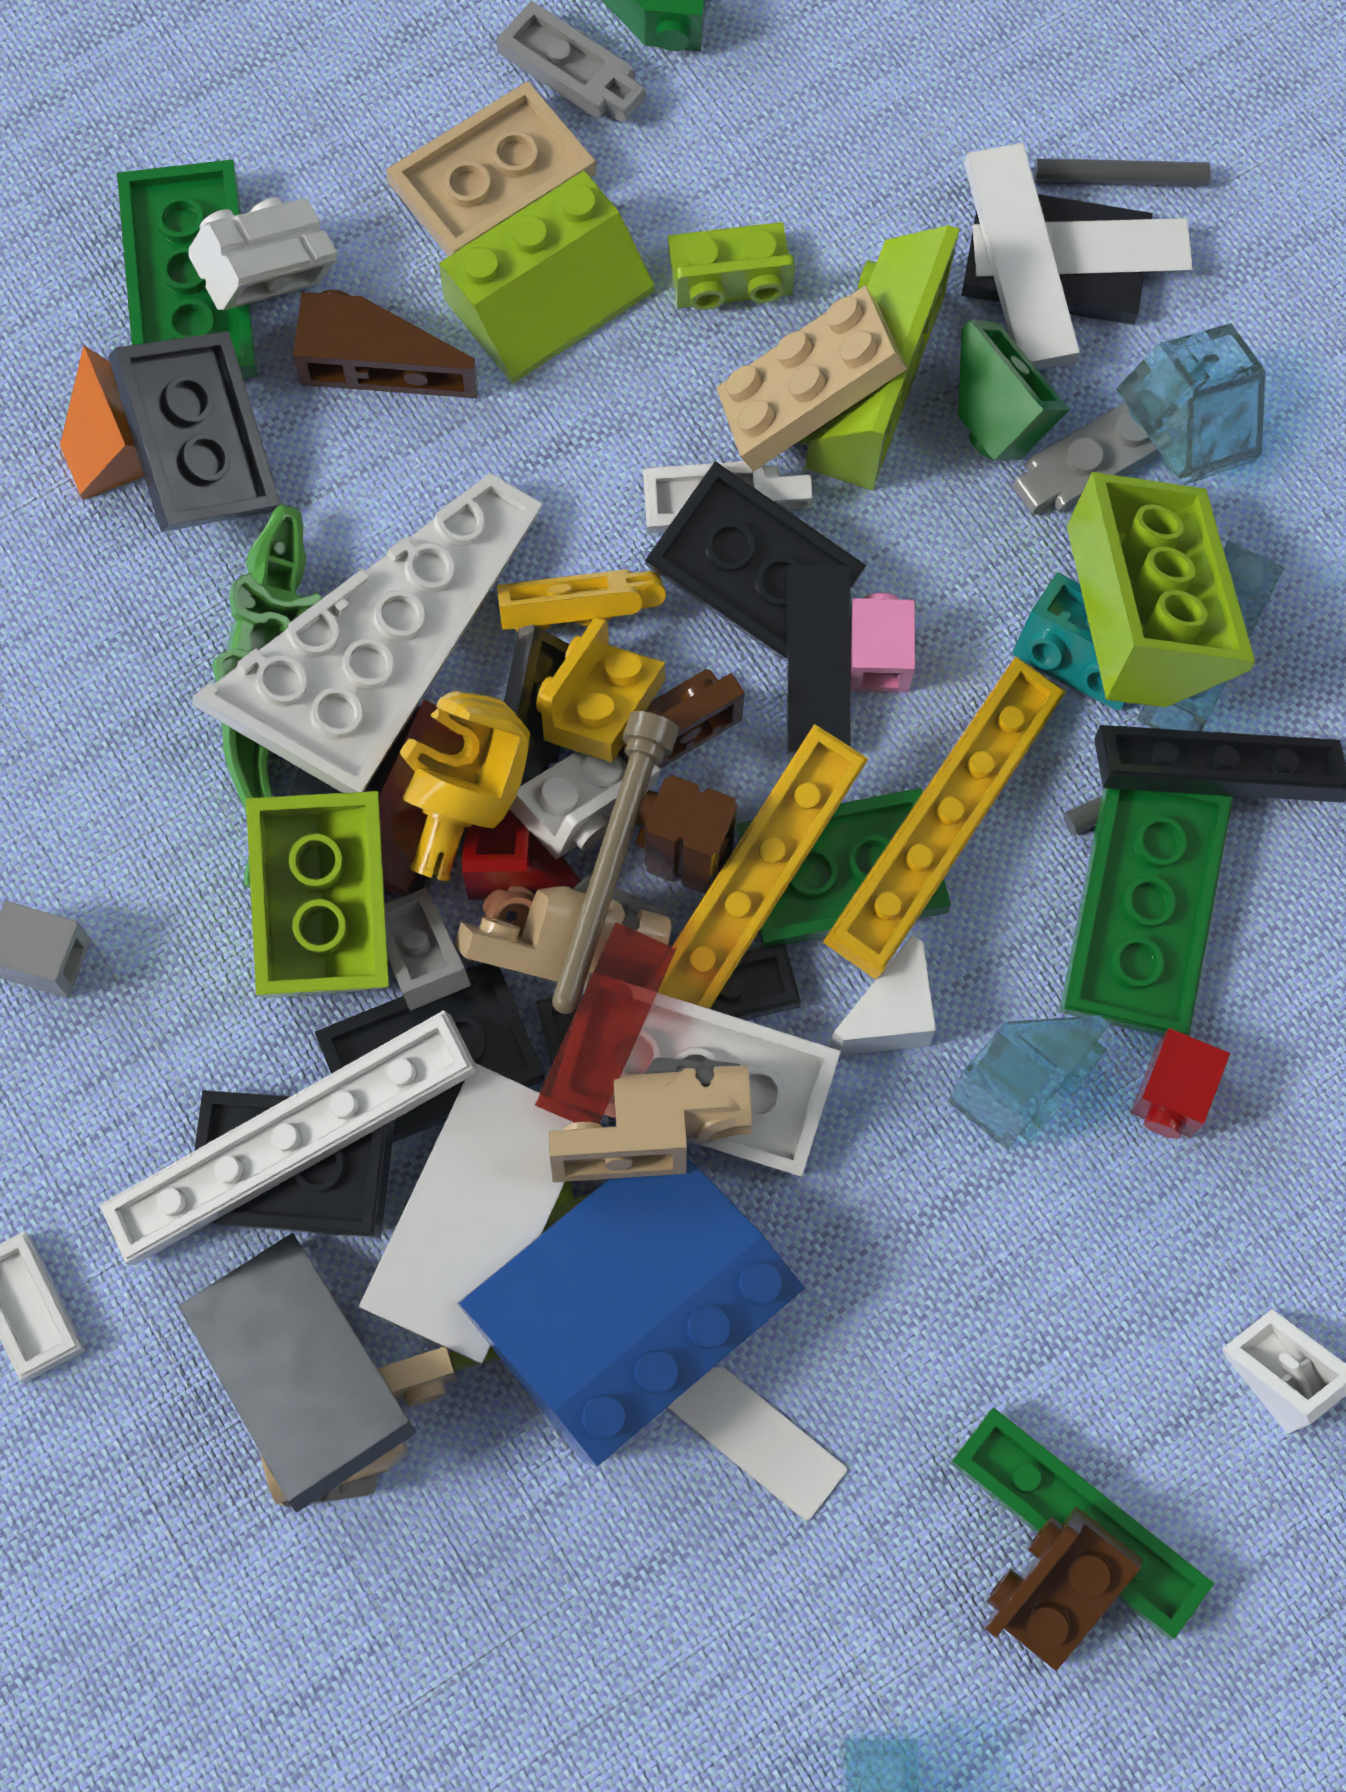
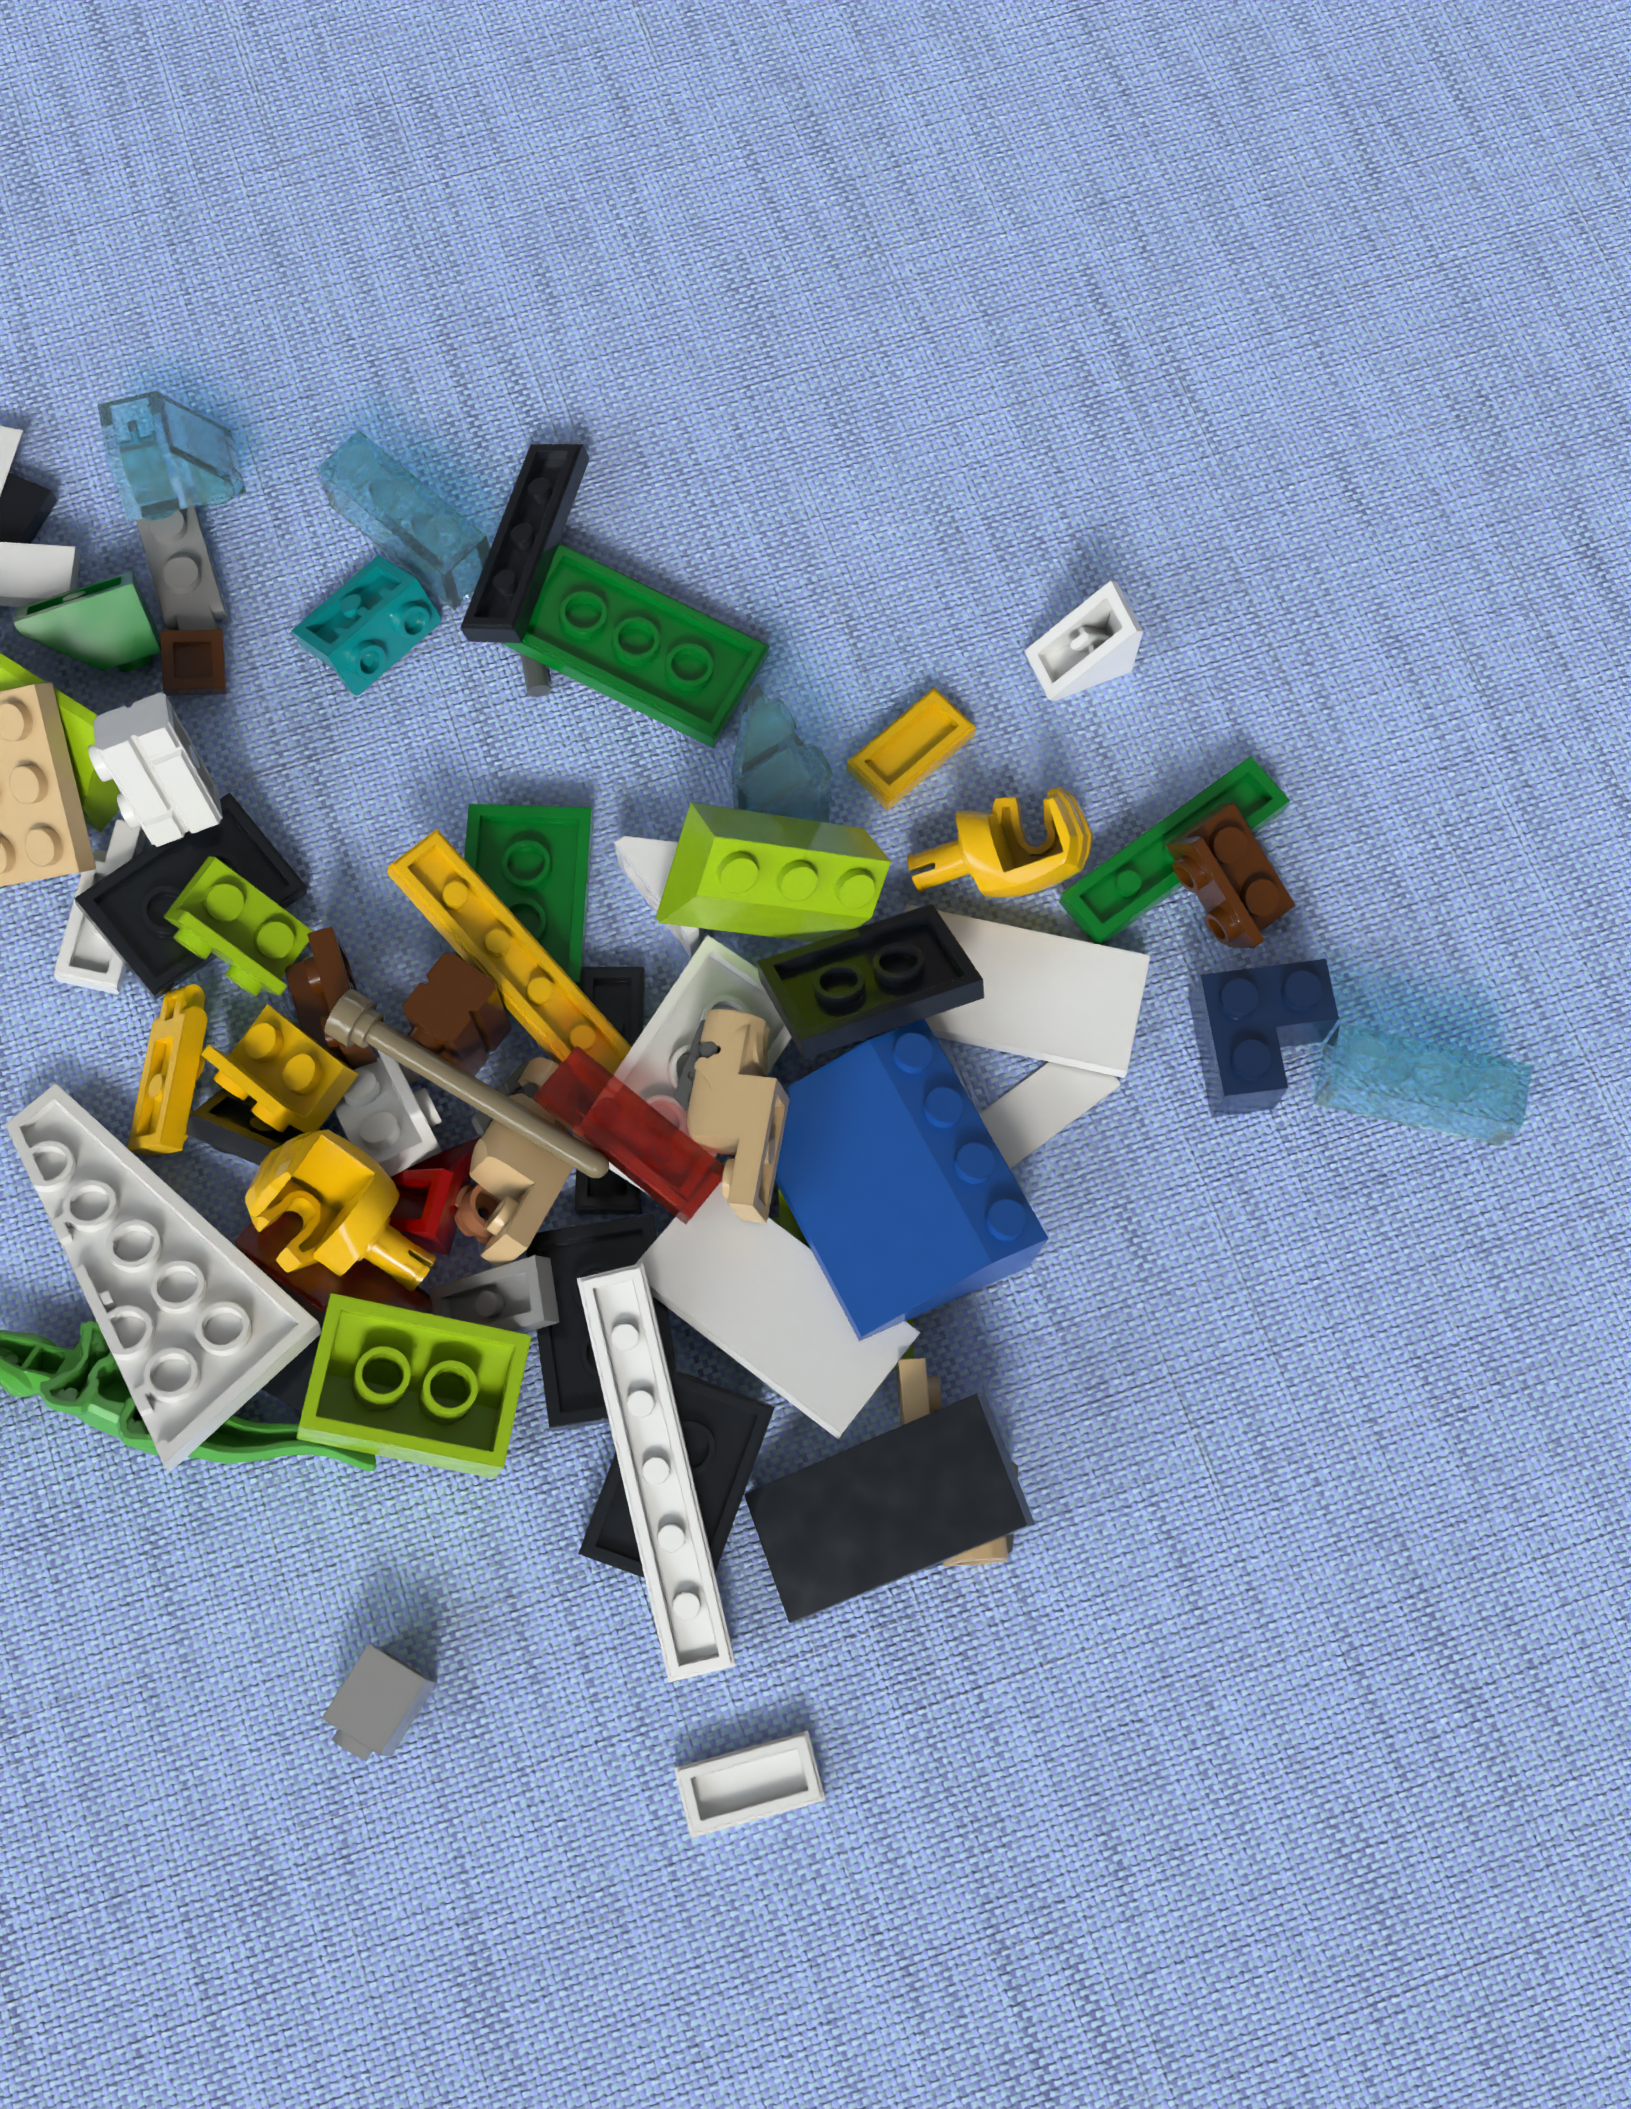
camera: 75 degrees left, 0 degrees up
black tile [786,565,851,753] -> none
yellow tile [823,657,1066,980] -> none
bright pink brick [850,593,915,693] -> none
lime slope [1067,472,1255,707] -> none
red brick [1130,1028,1231,1139] -> none
none -> white brick [88,692,223,847]
none -> reddish brown plate [160,629,227,696]
none -> lime bracket [164,856,314,997]
none -> lime slope [656,802,891,942]
none -> black plate [757,904,984,1059]
none -> yellow tile [846,687,976,811]
none -> white tile [896,904,1151,1078]
none -> yellow piece [907,787,1094,897]
none -> dark blue brick [1189,959,1339,1118]

